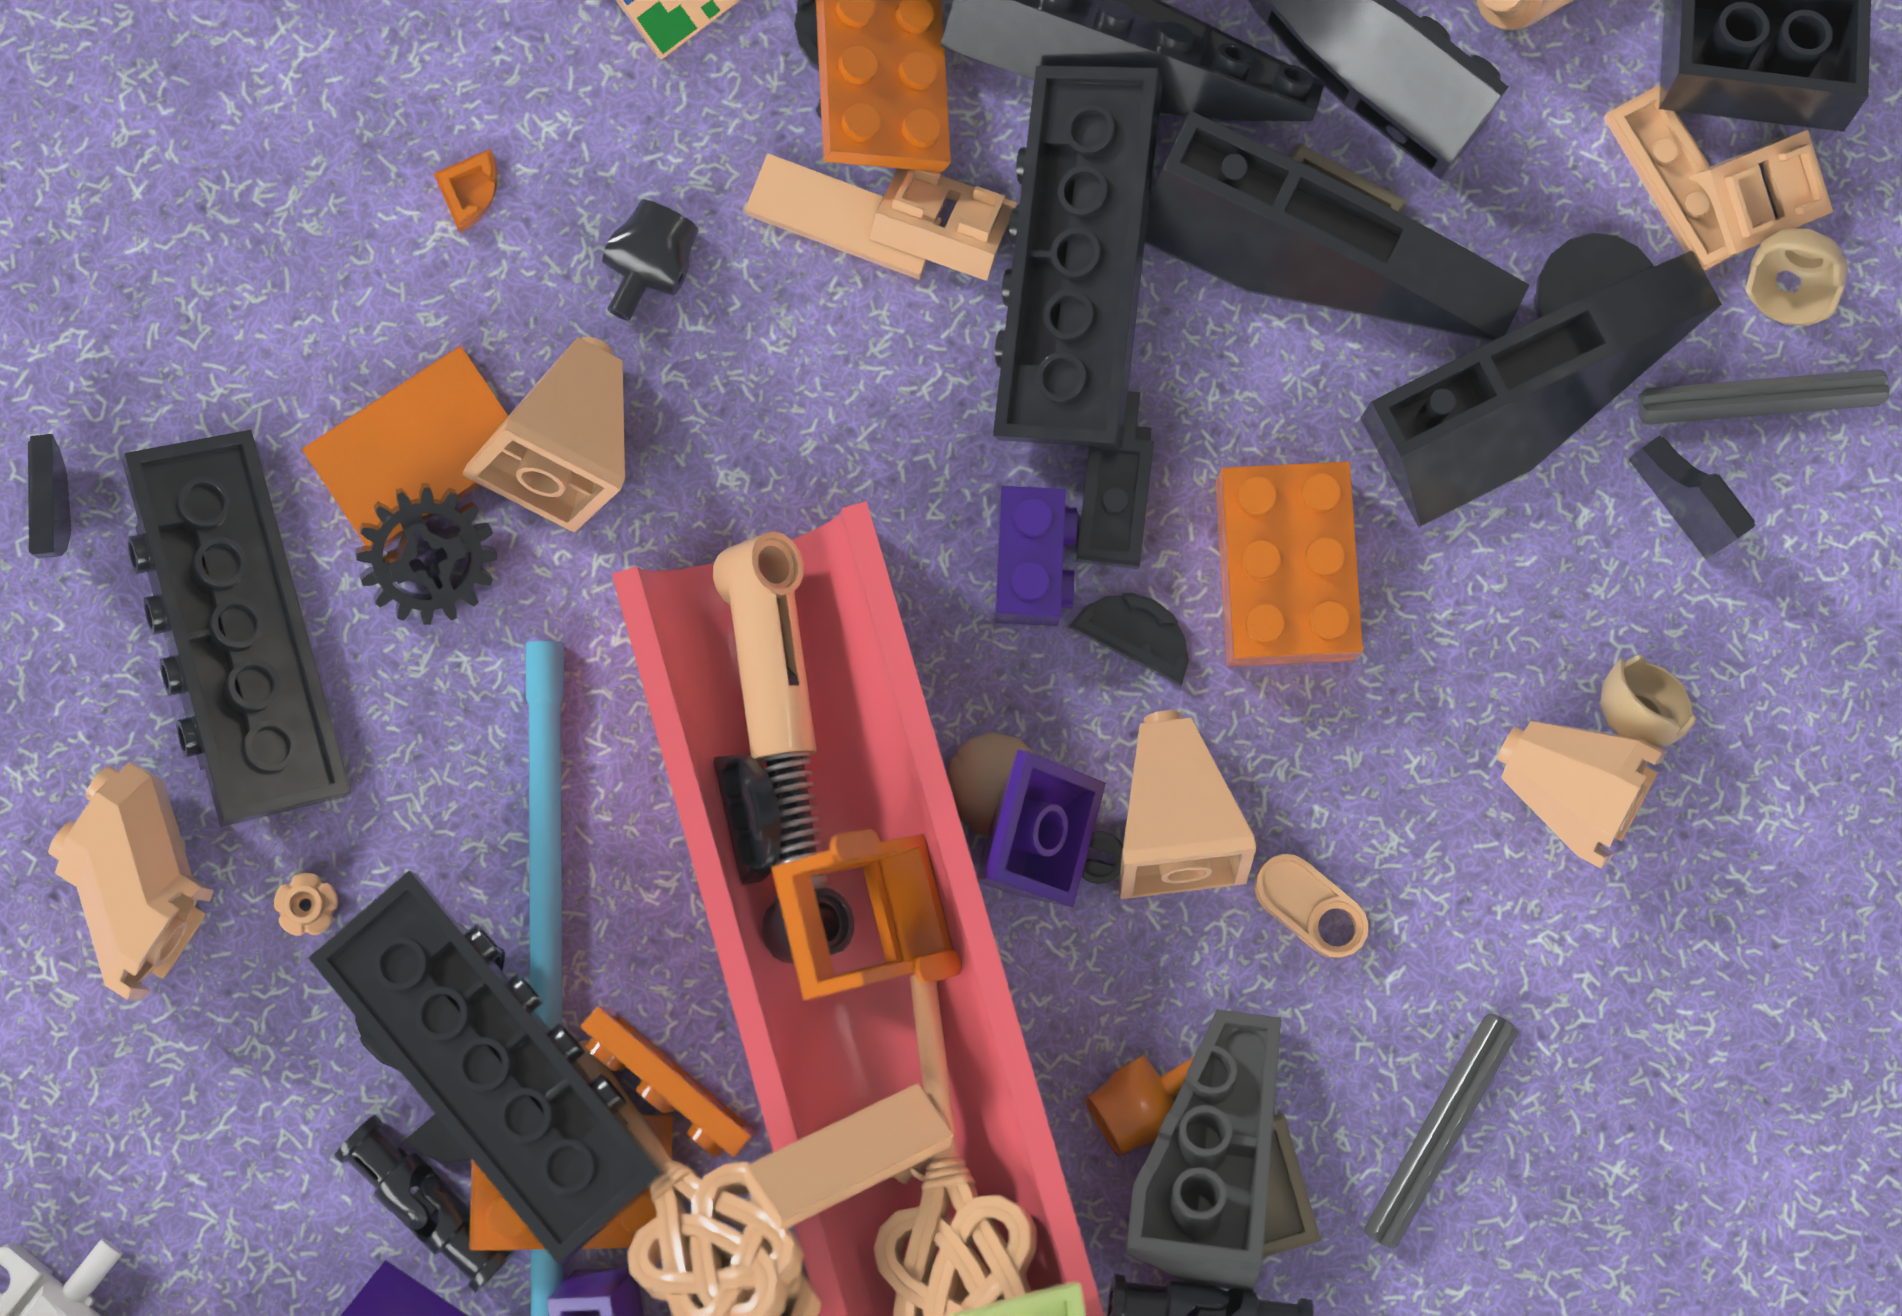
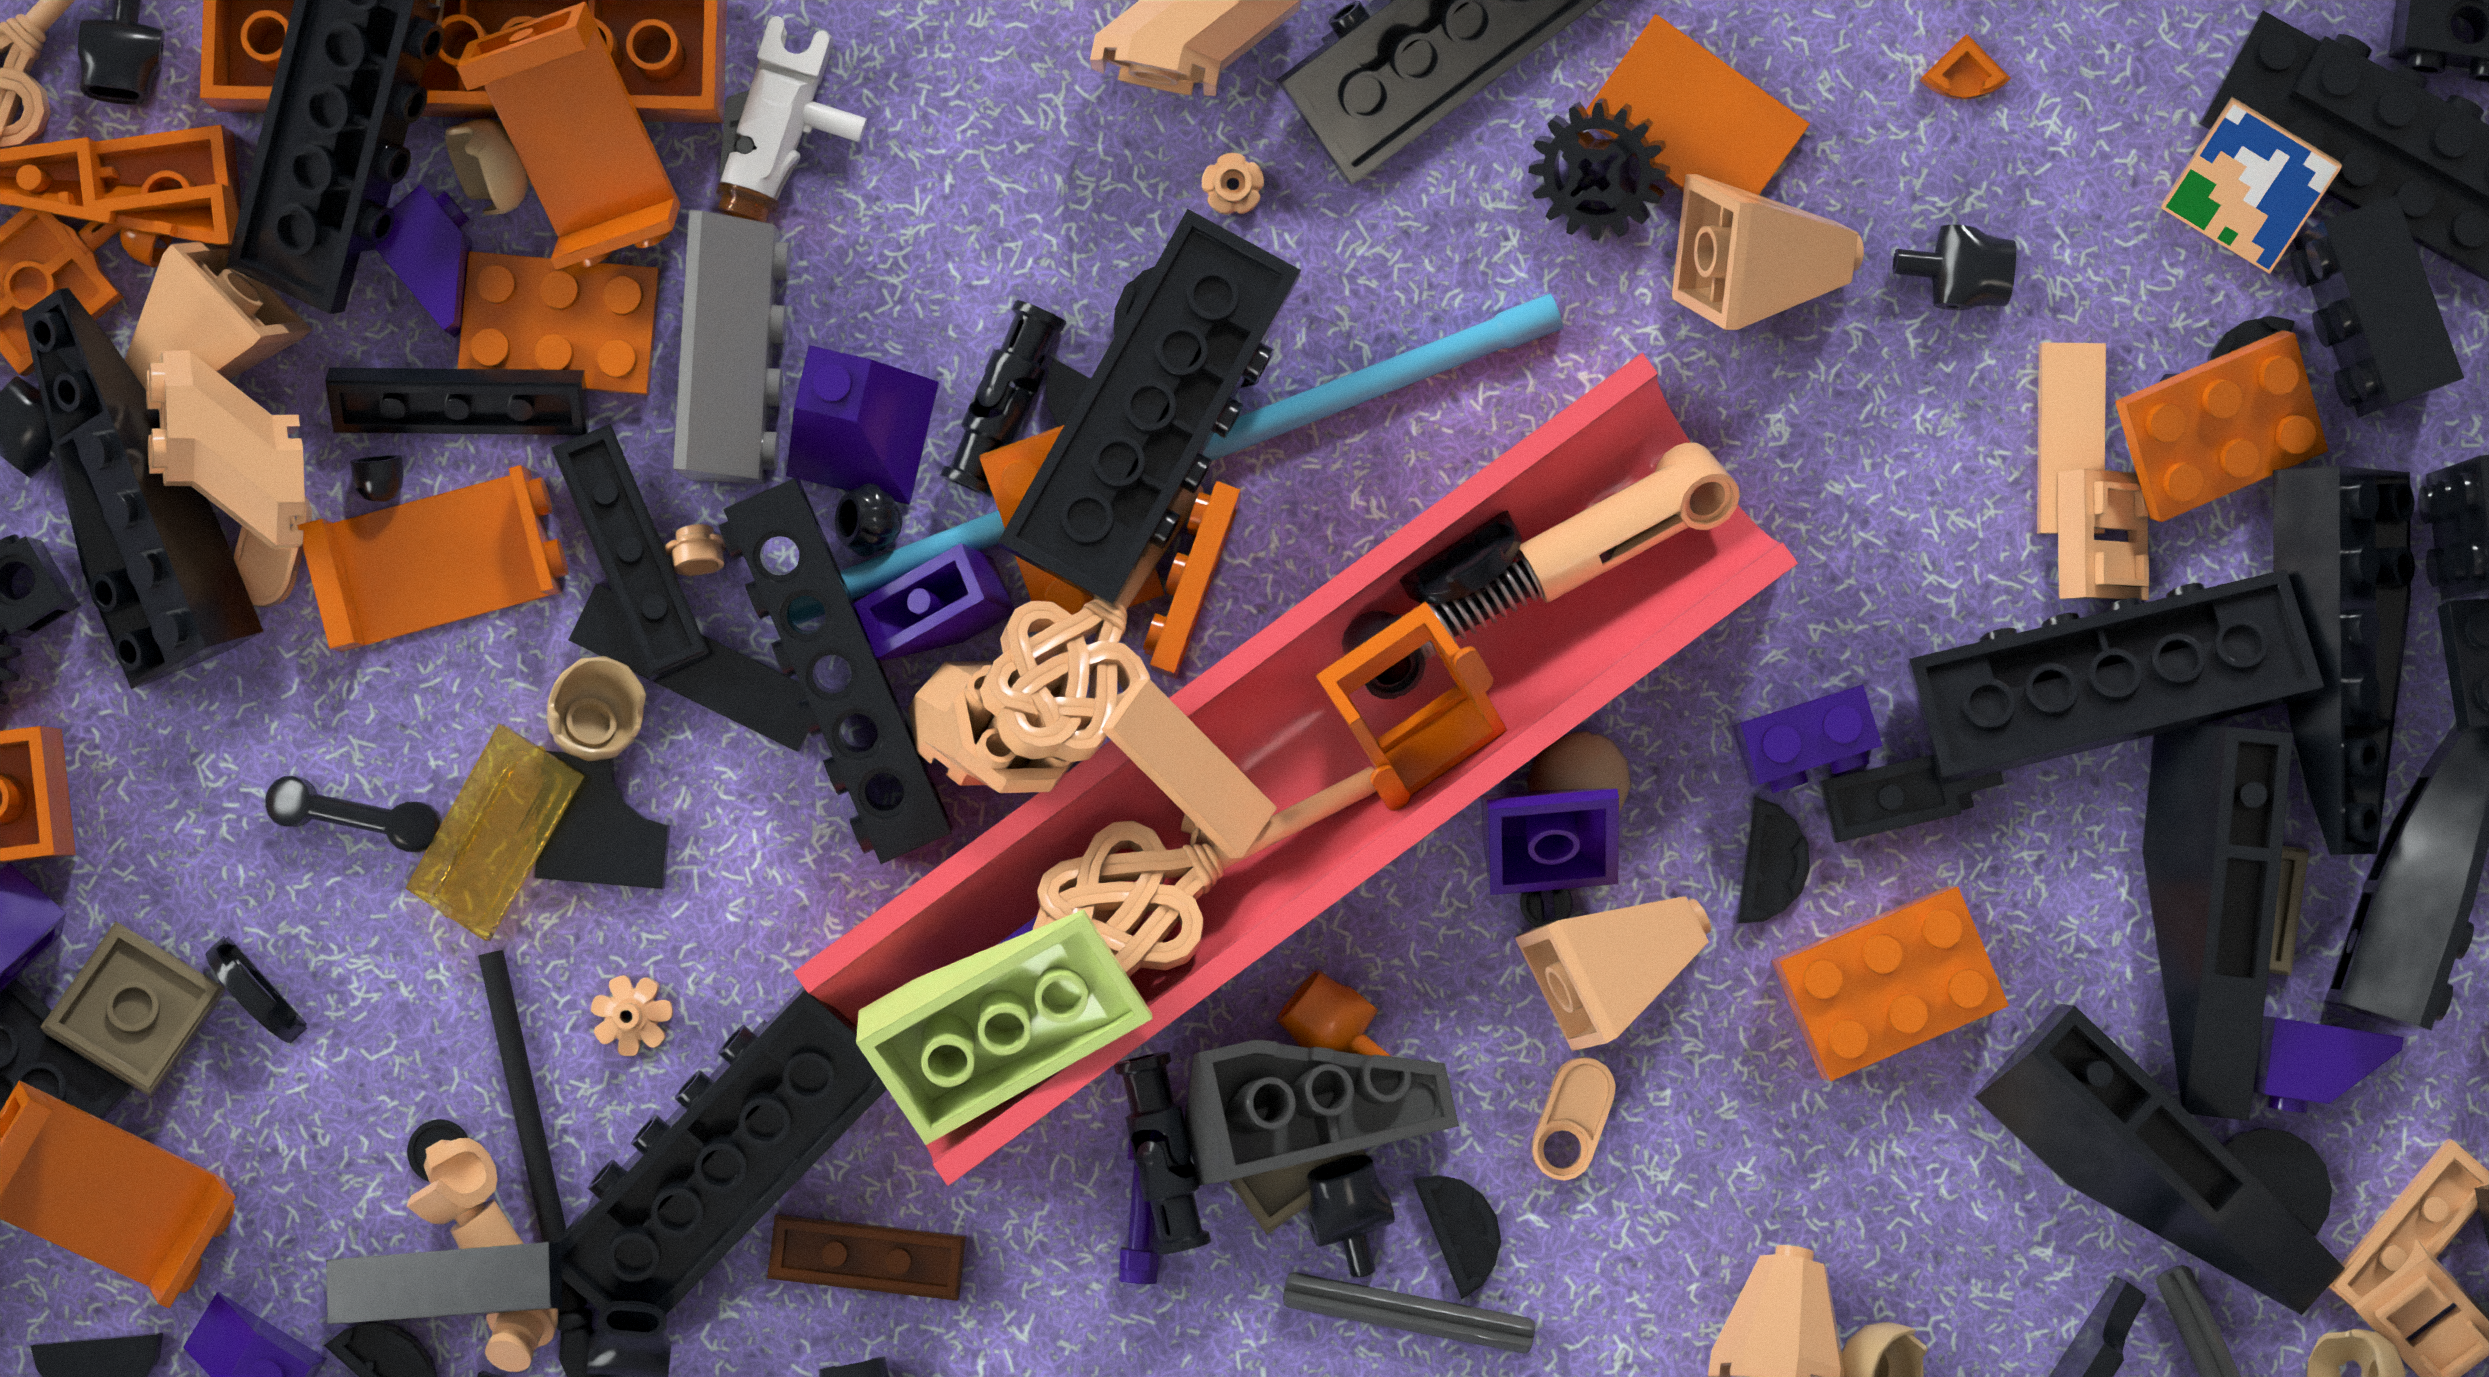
camera: 75 degrees right, 5 degrees up
none -> black piece [1306,1155,1395,1277]
none -> black tile [1413,1174,1501,1299]
none -> dark purple slope [2253,1016,2404,1113]

